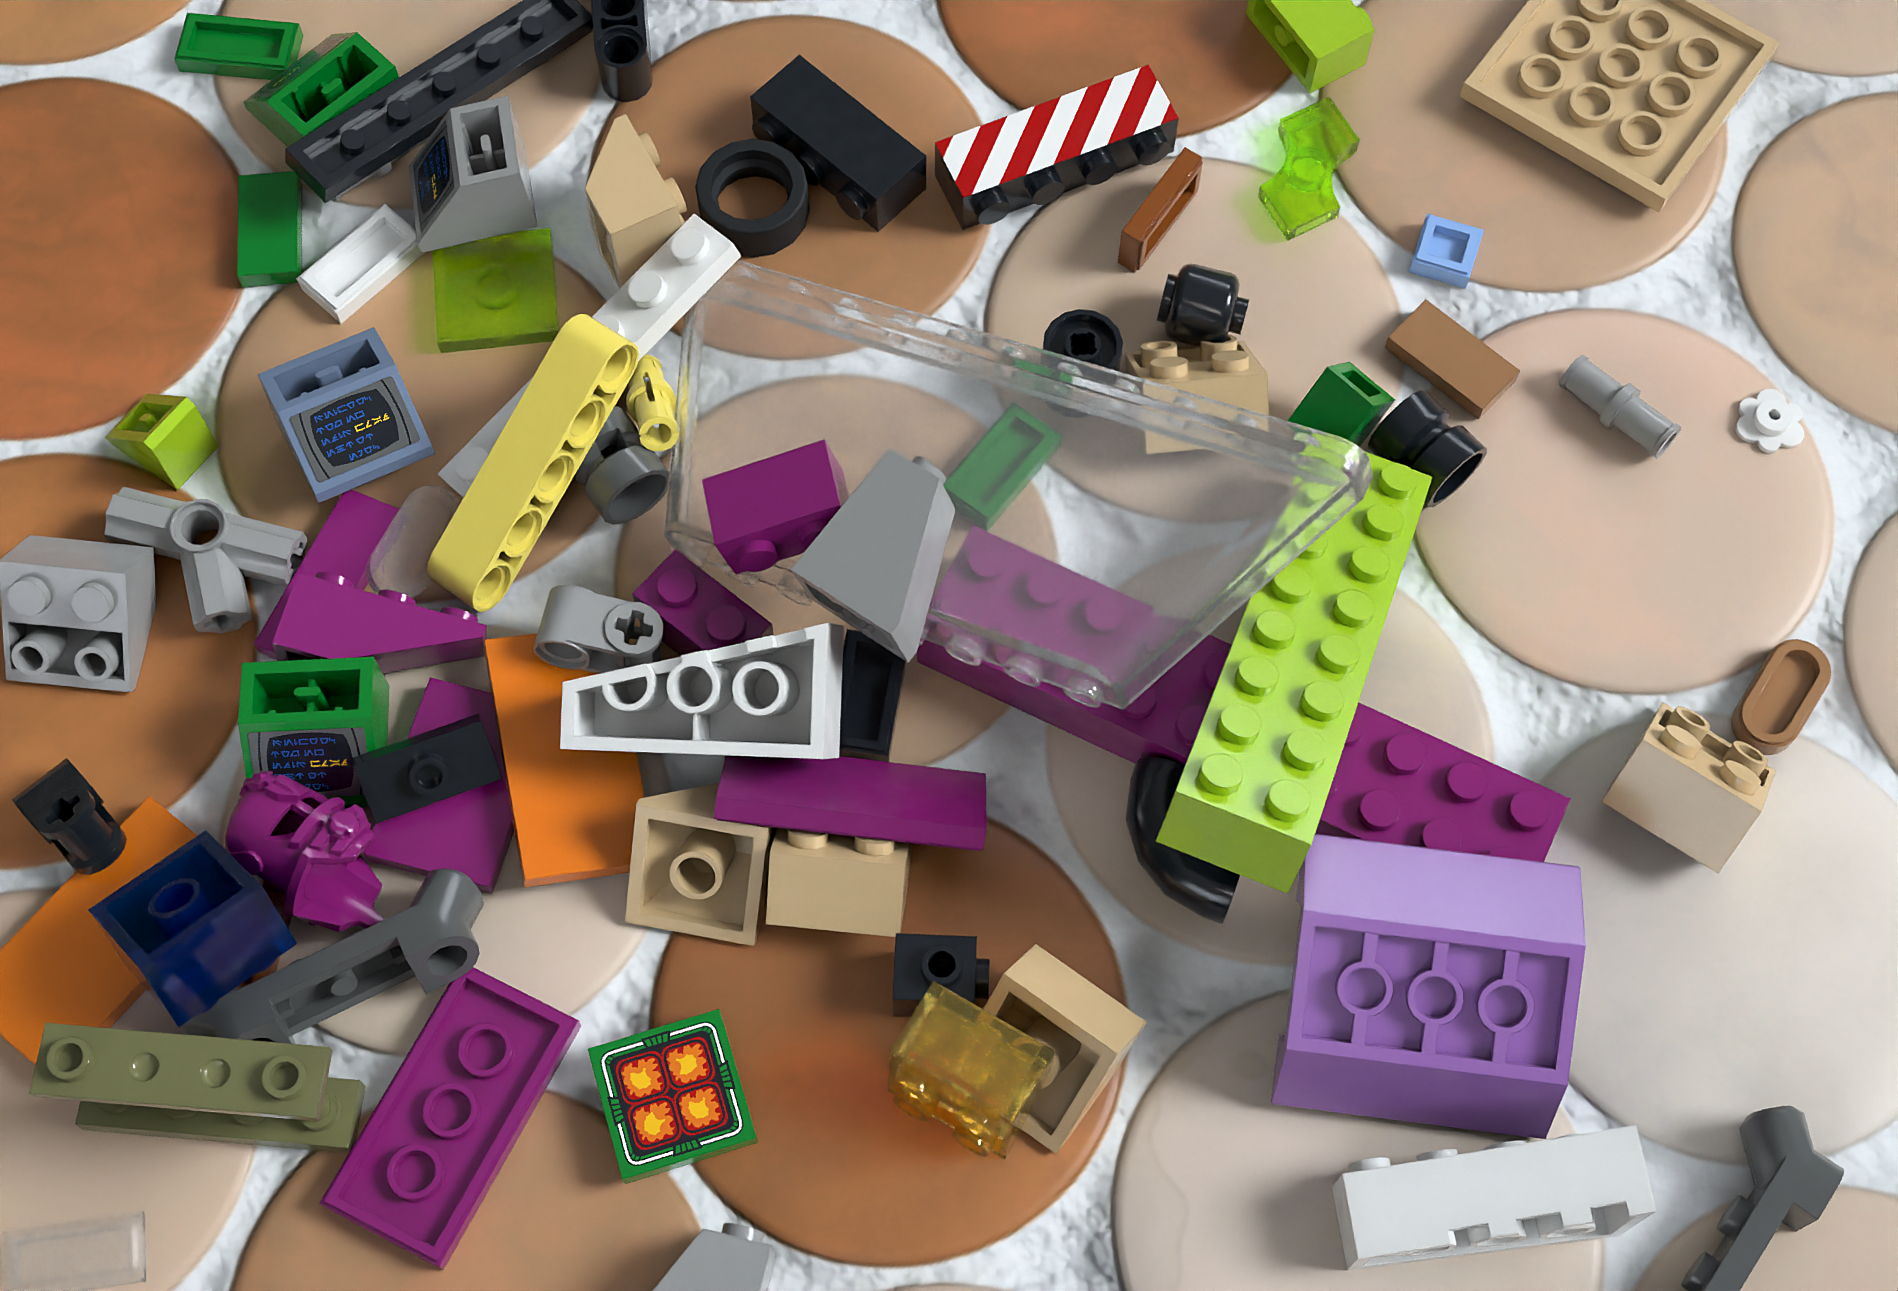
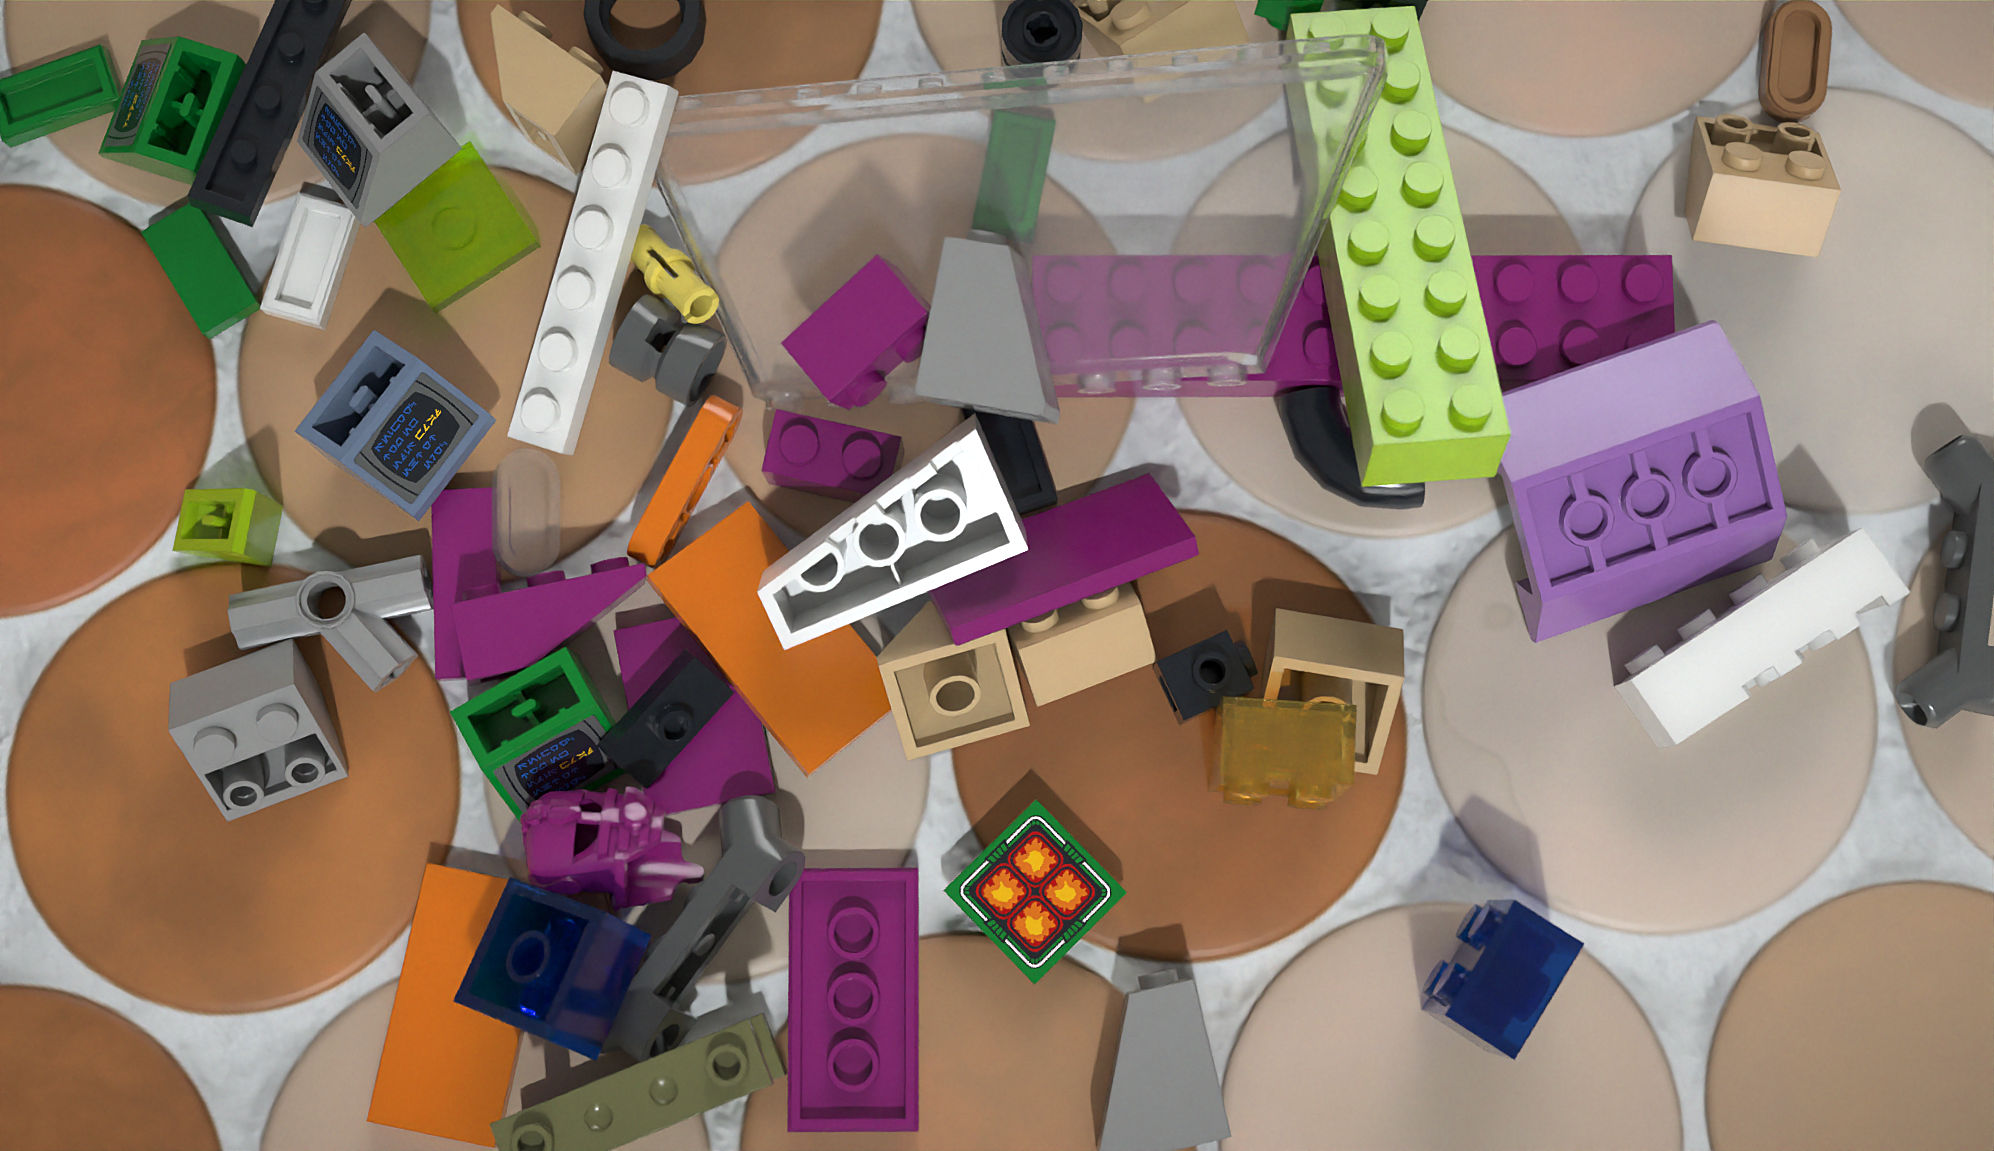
camera: 25 degrees left, 15 degrees up
black piece [12,758,127,875] -> none
light yellow beam [427,314,639,612] -> none
light grey piece [533,585,663,674] -> none
none -> orange beam [627,394,743,570]

